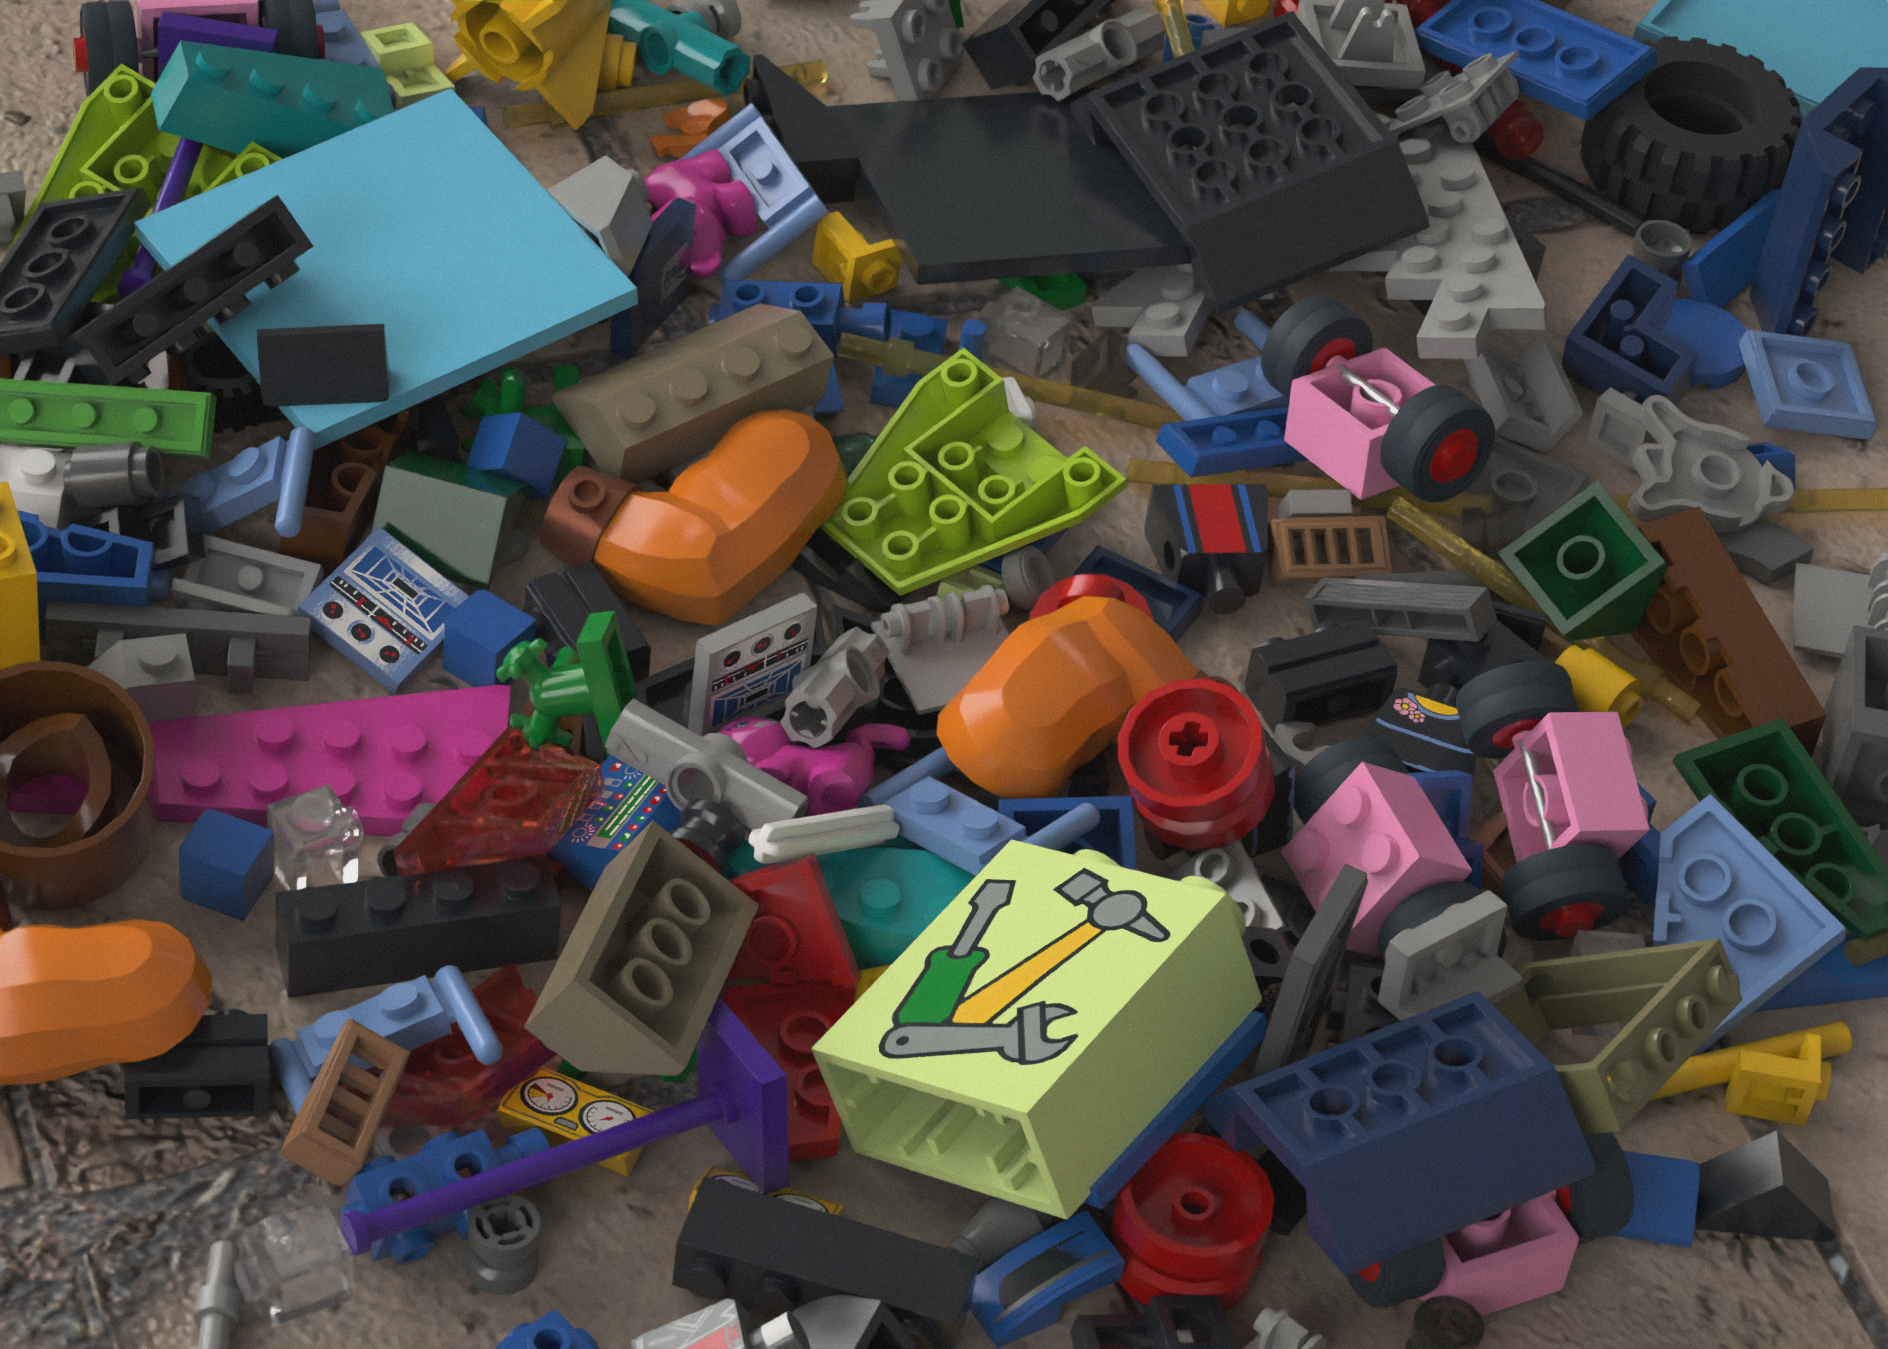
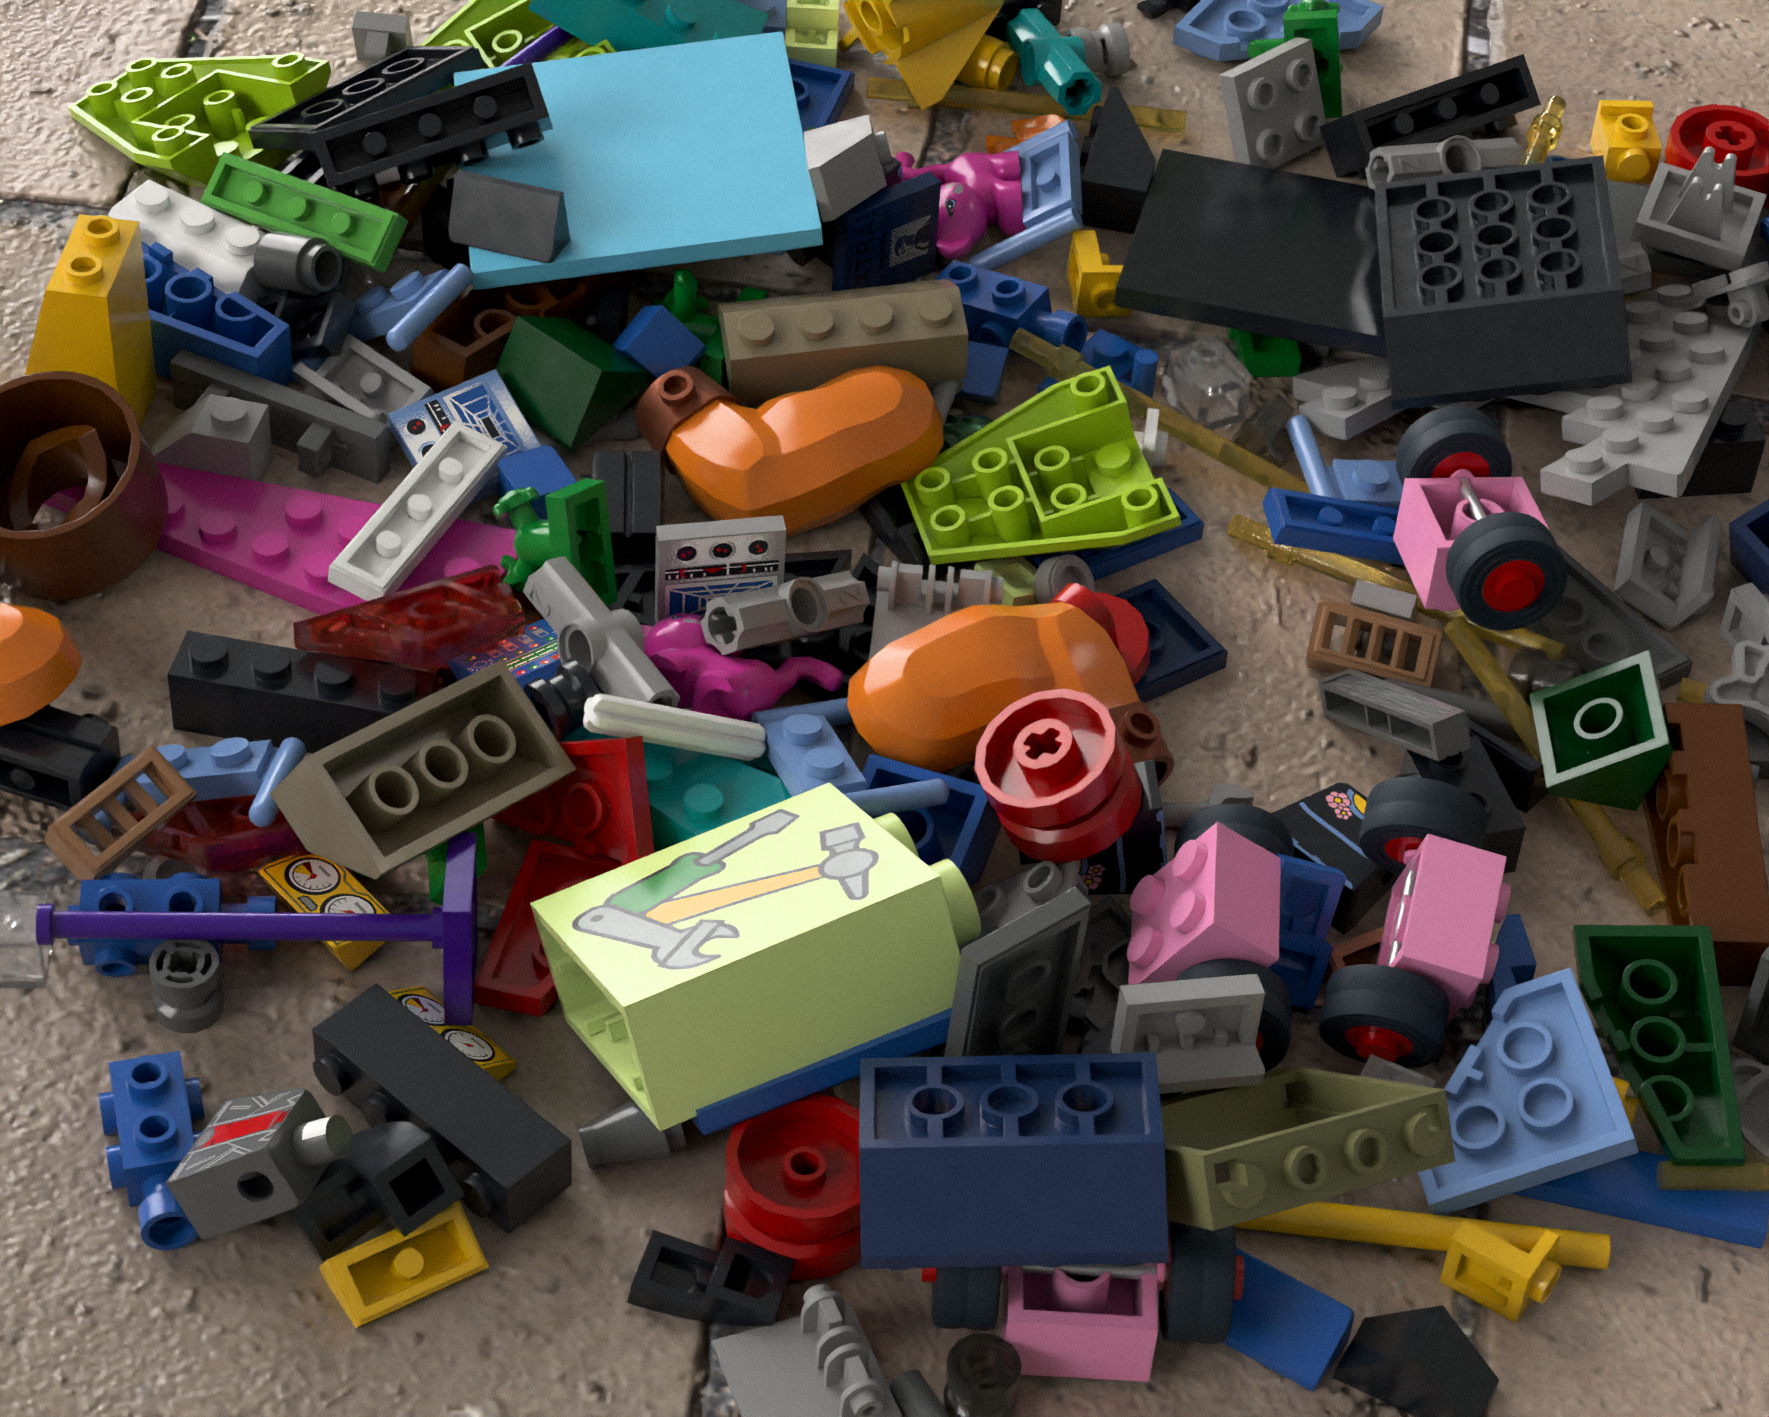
camera: 30 degrees right, 0 degrees up
blue piece [179,809,274,921] -> none
clear brick [267,784,364,891] -> none
blue slope [969,1211,1125,1349] -> none
black torso [1144,484,1268,614] -> none
black brick [1244,620,1398,734] -> none
yellow brick [1555,645,1644,729] -> none
none -> white tile [328,421,507,606]

